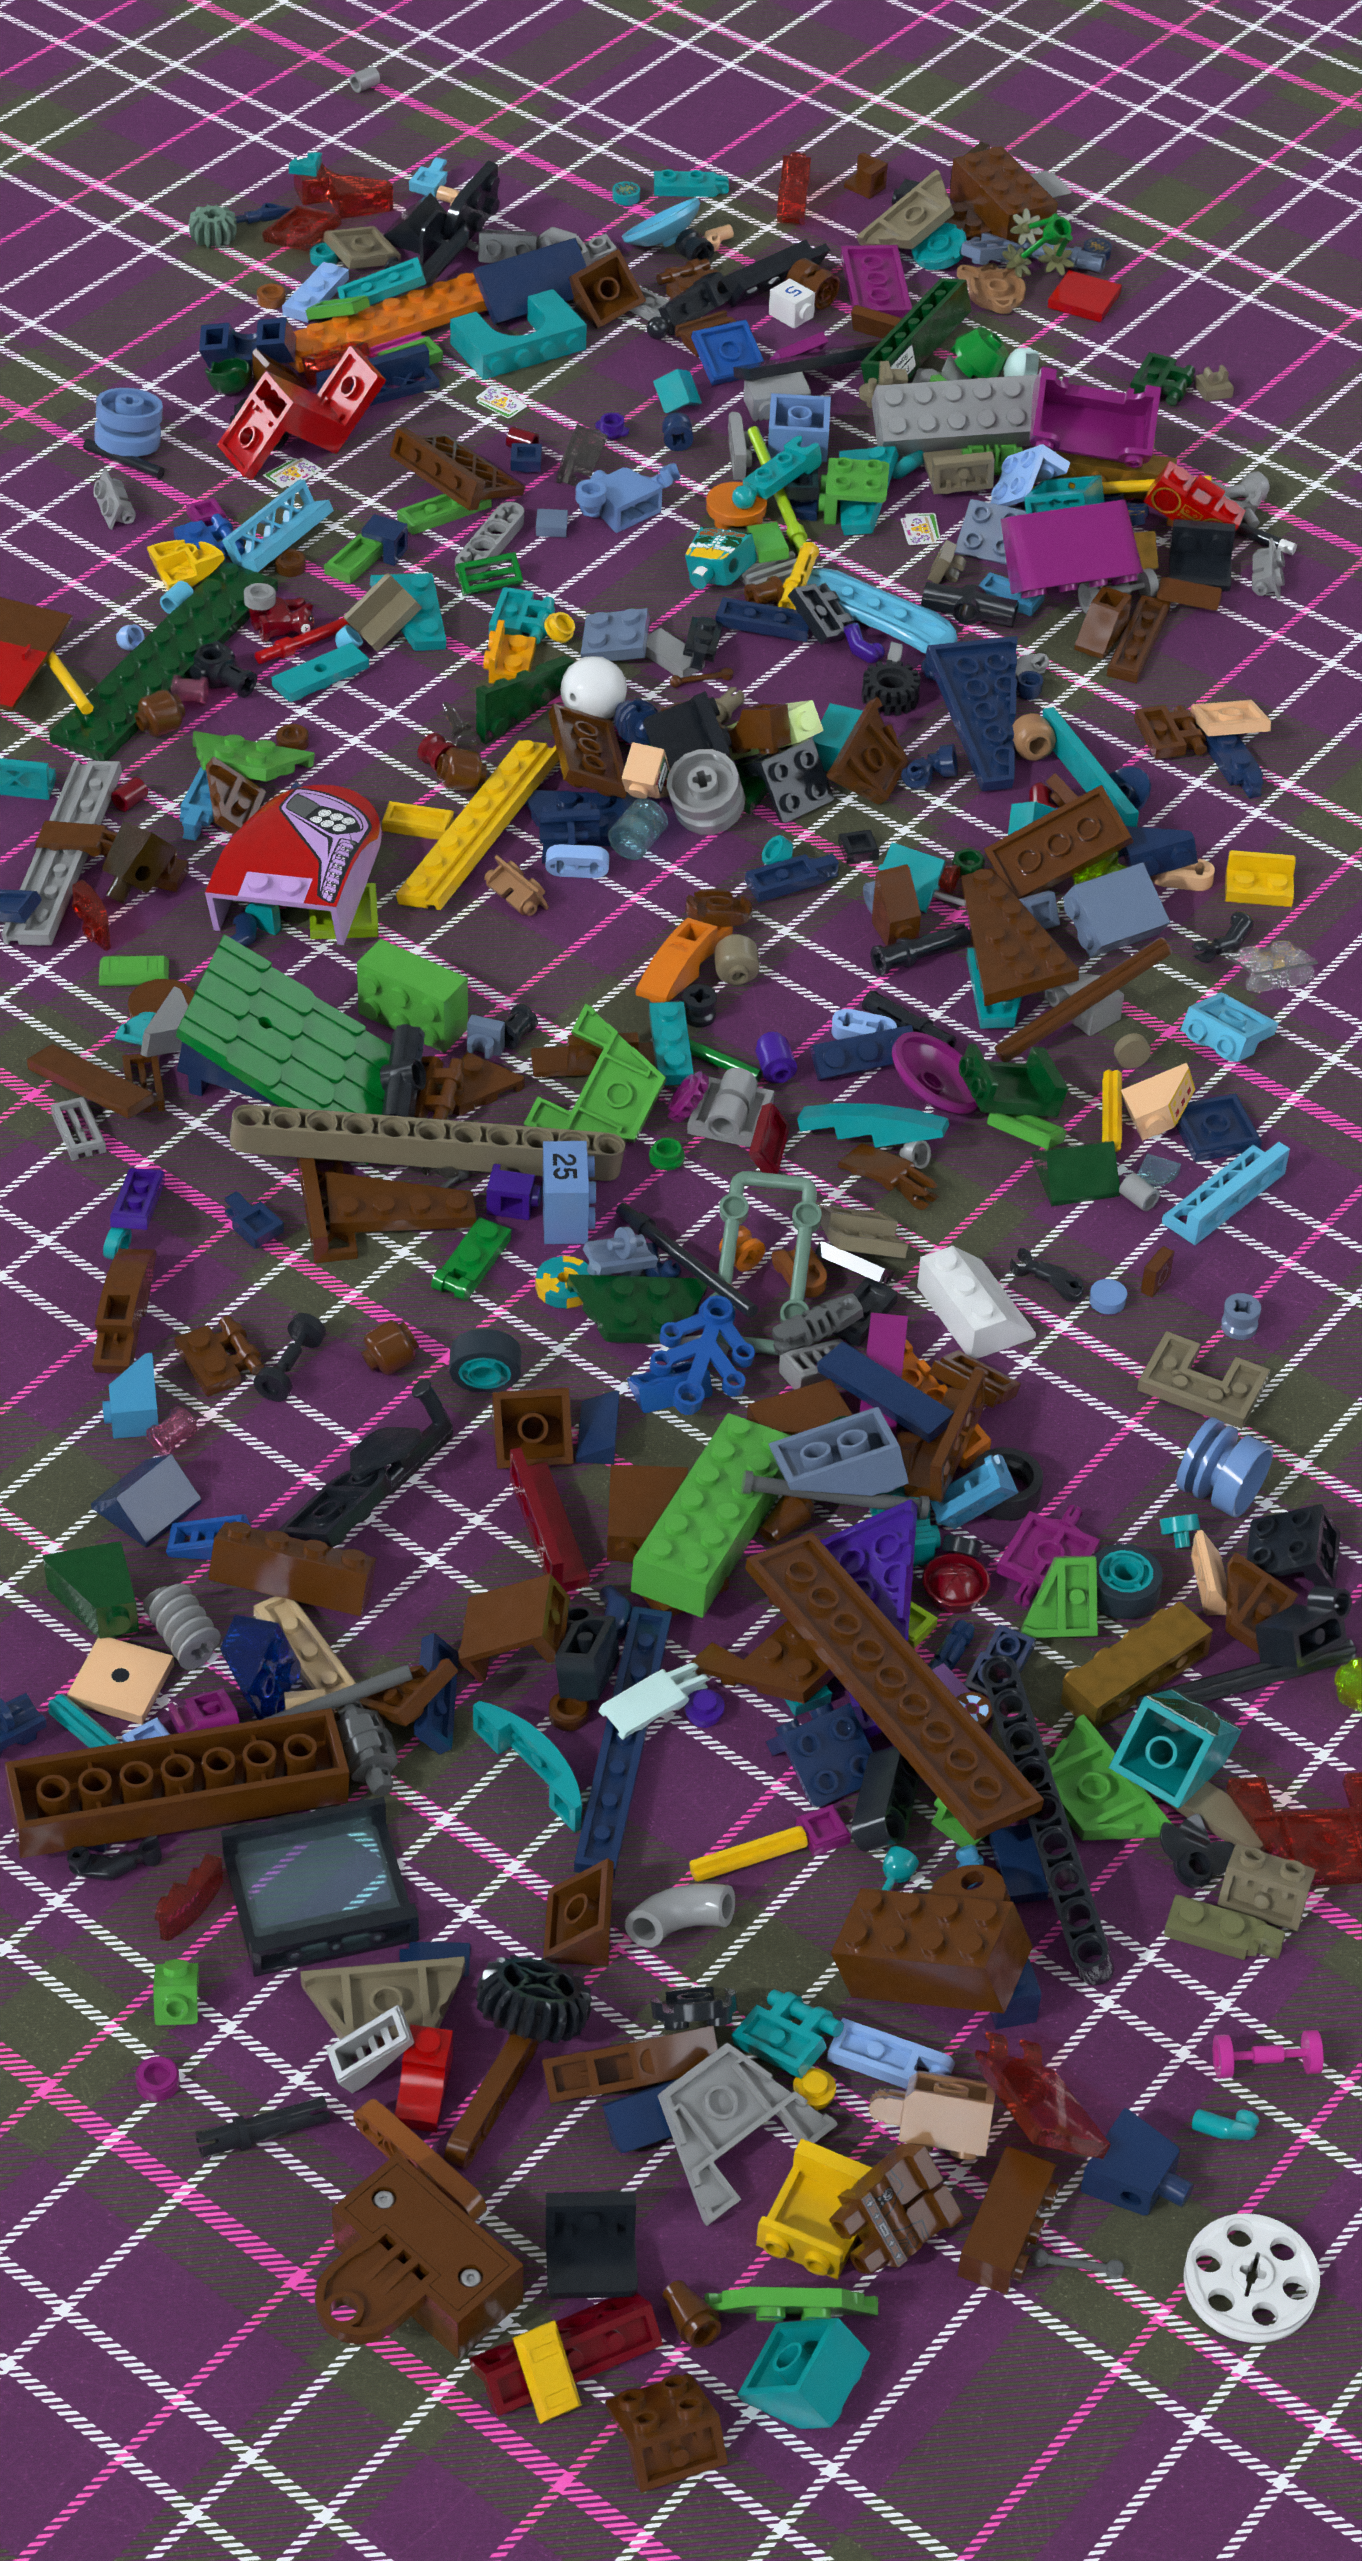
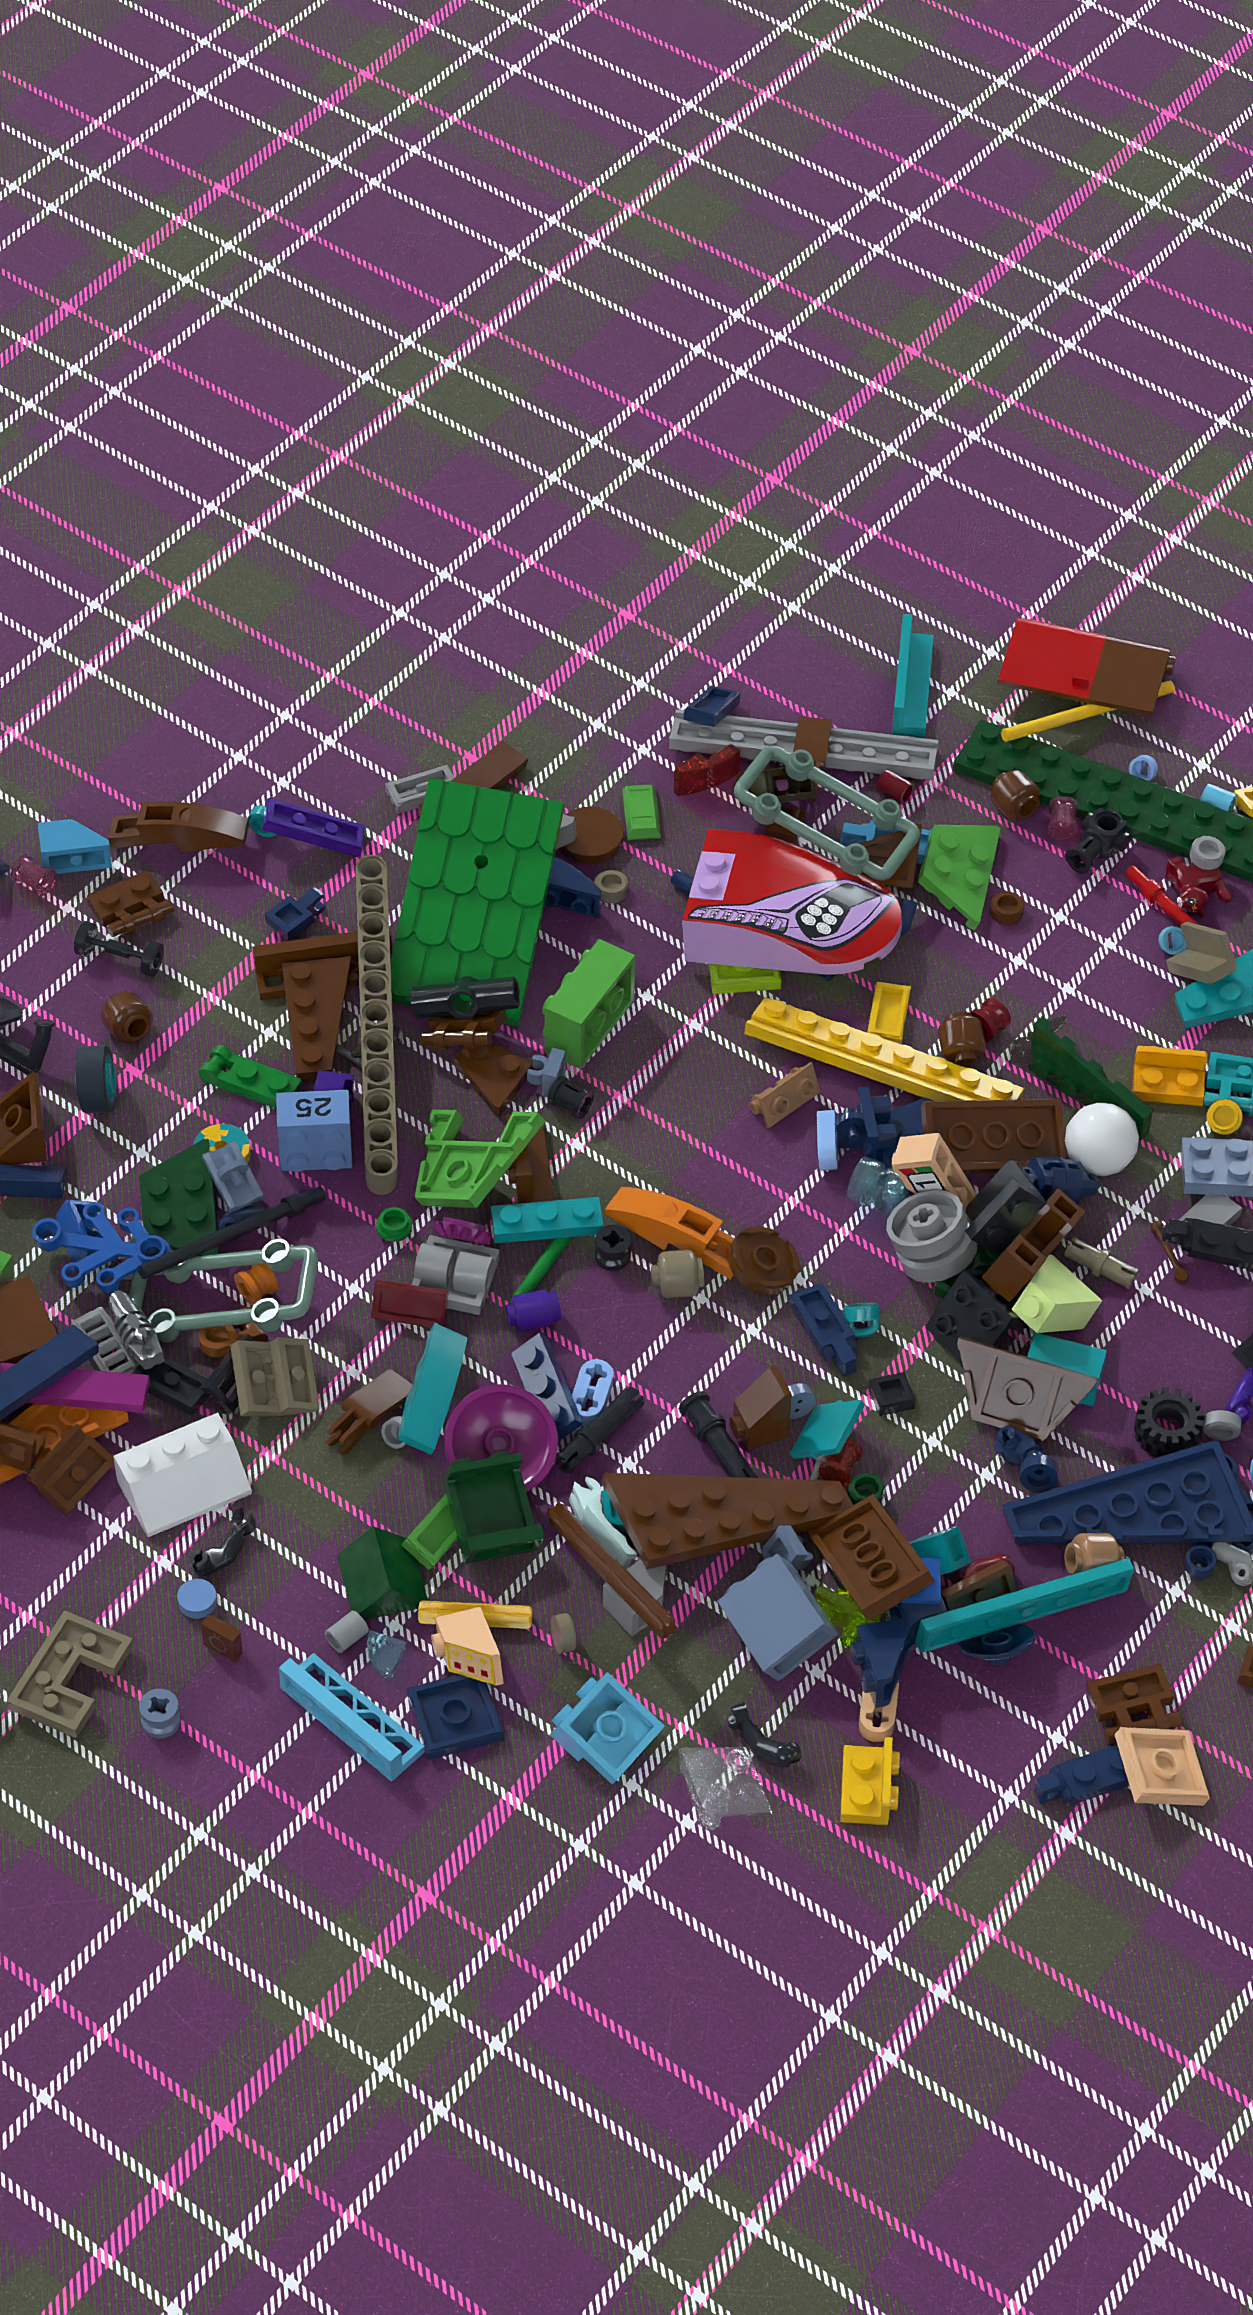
camera: 90 degrees right, 5 degrees up
teal tile [271,643,370,702] -> none
none -> light aqua arm [569,1477,637,1569]
none -> sand green bar [734,745,920,880]

